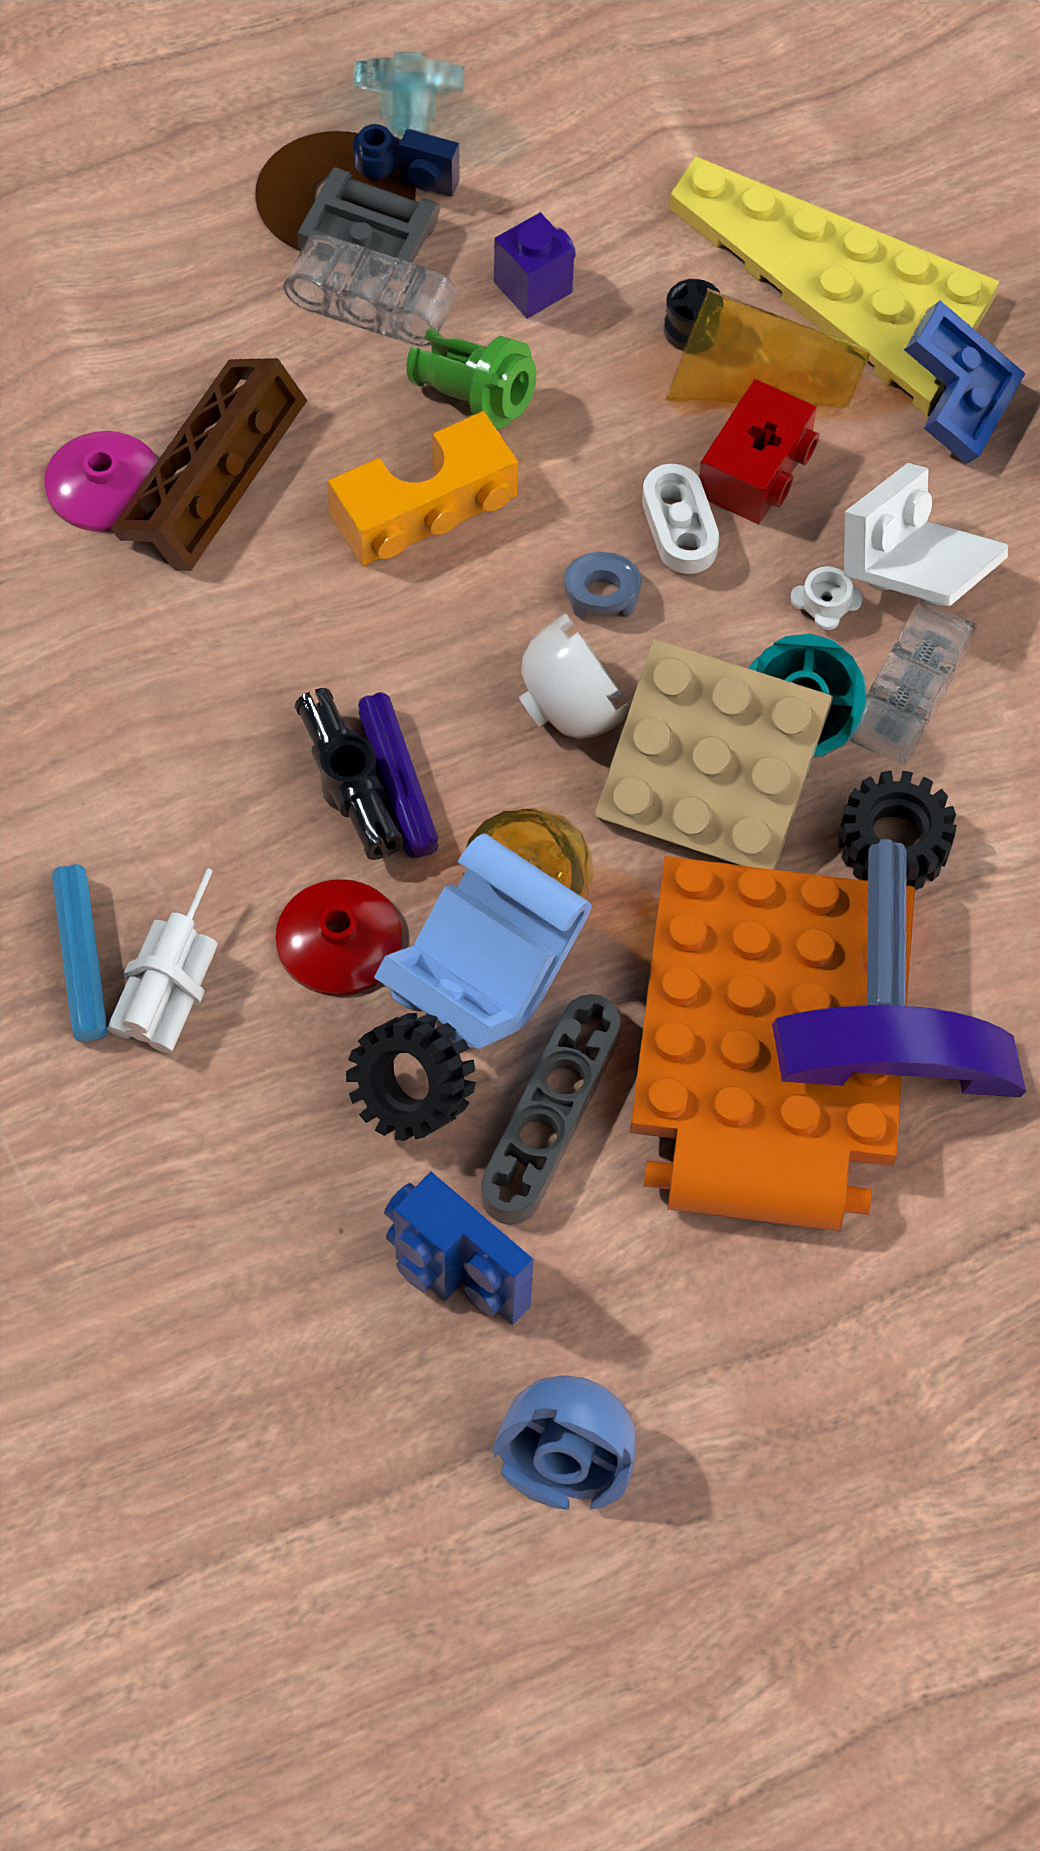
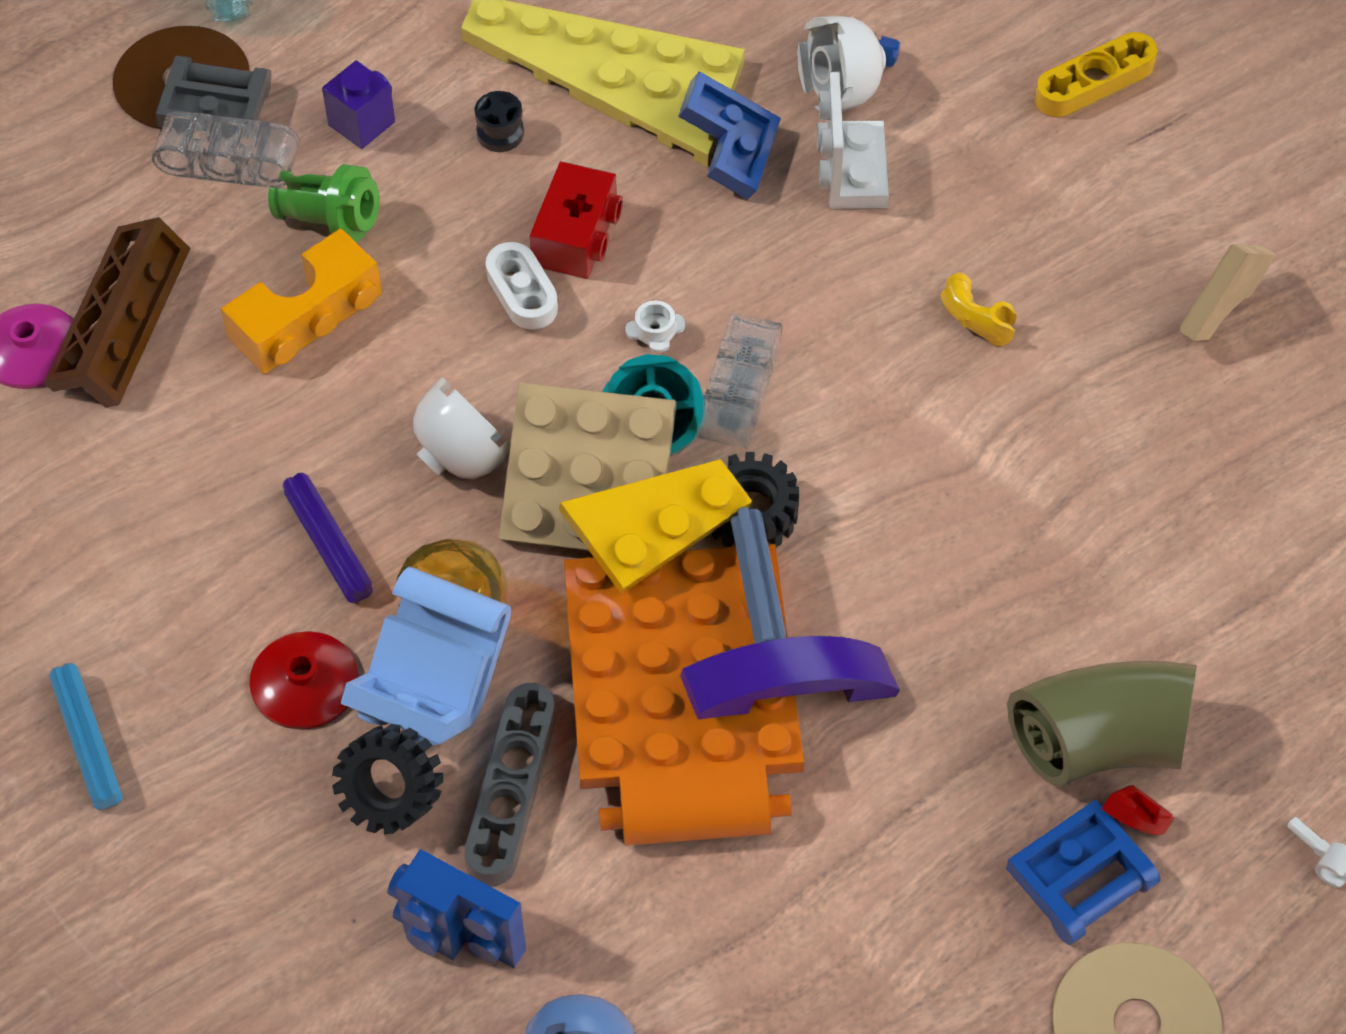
camera: 10 degrees left, 5 degrees down
white piece [107,868,218,1054] -> none
black pin [294,688,404,860] -> none
dark blue plate [353,124,460,197] -> none
sand blue piece [564,552,641,619] -> none
clear yellow wing [665,288,871,408] -> none
white bracket [844,463,1008,606] -> none
none -> yellow wing [558,459,752,594]

